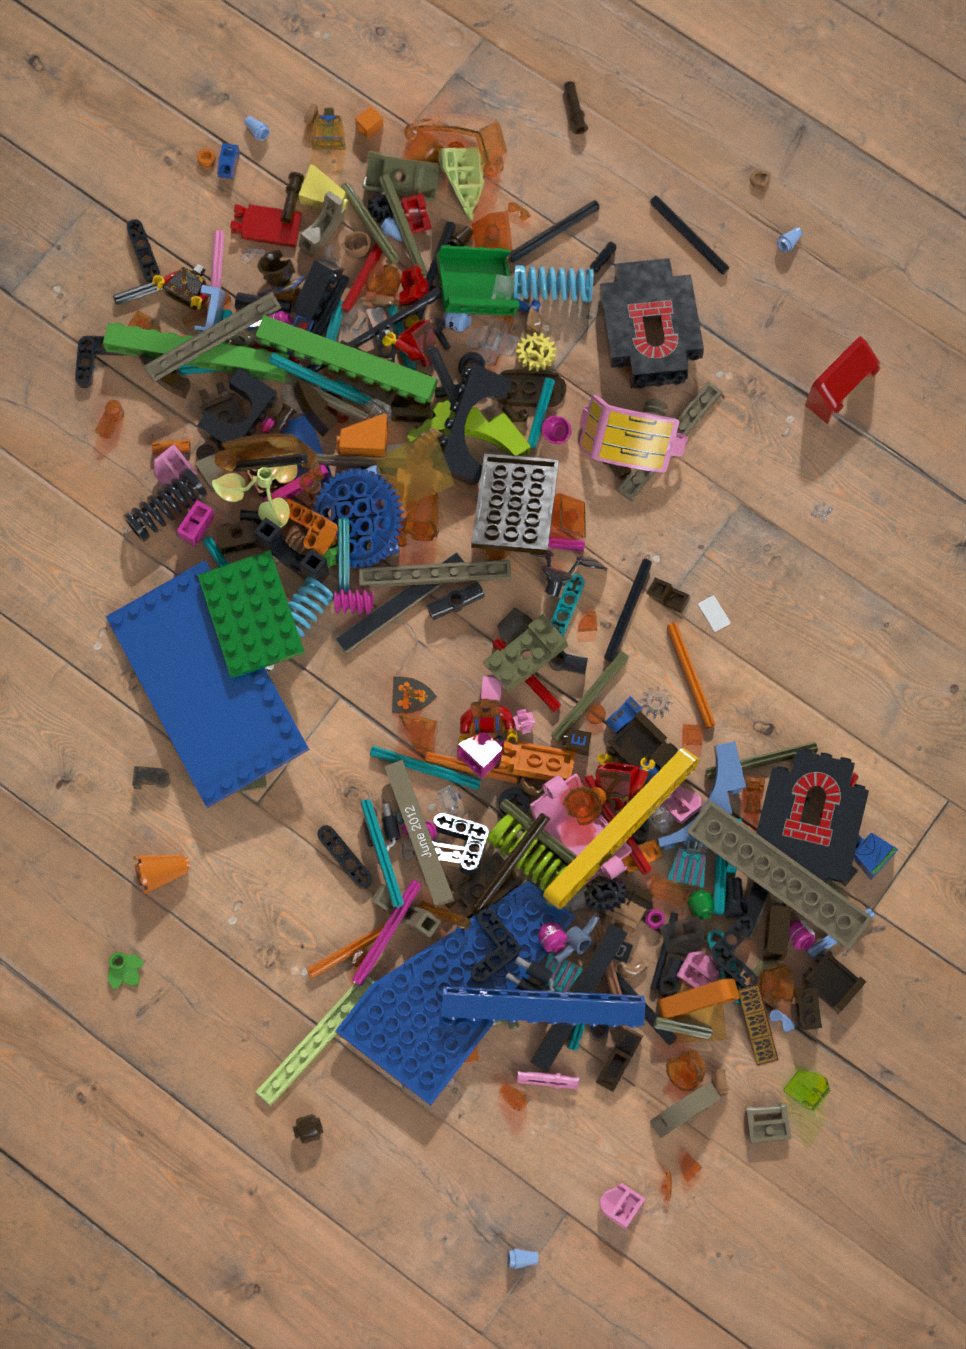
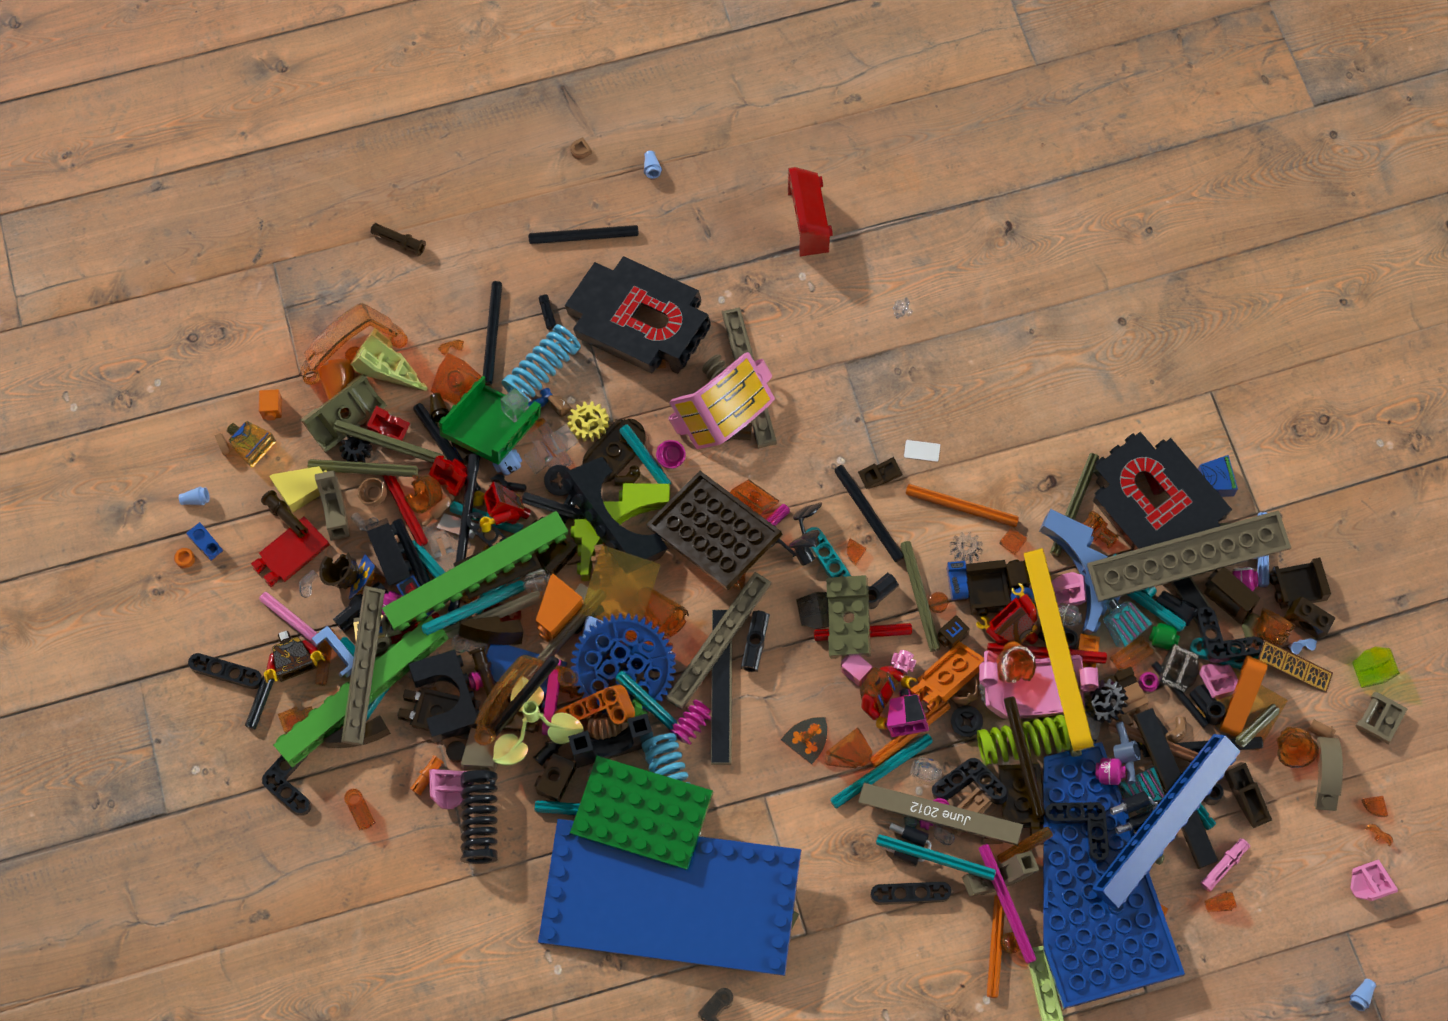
camera: 50 degrees left, 5 degrees down
dark pink brick [177,500,215,547] -> none
light blue cone [380,217,403,243] -> none
olive axle [500,799,577,864] -> none

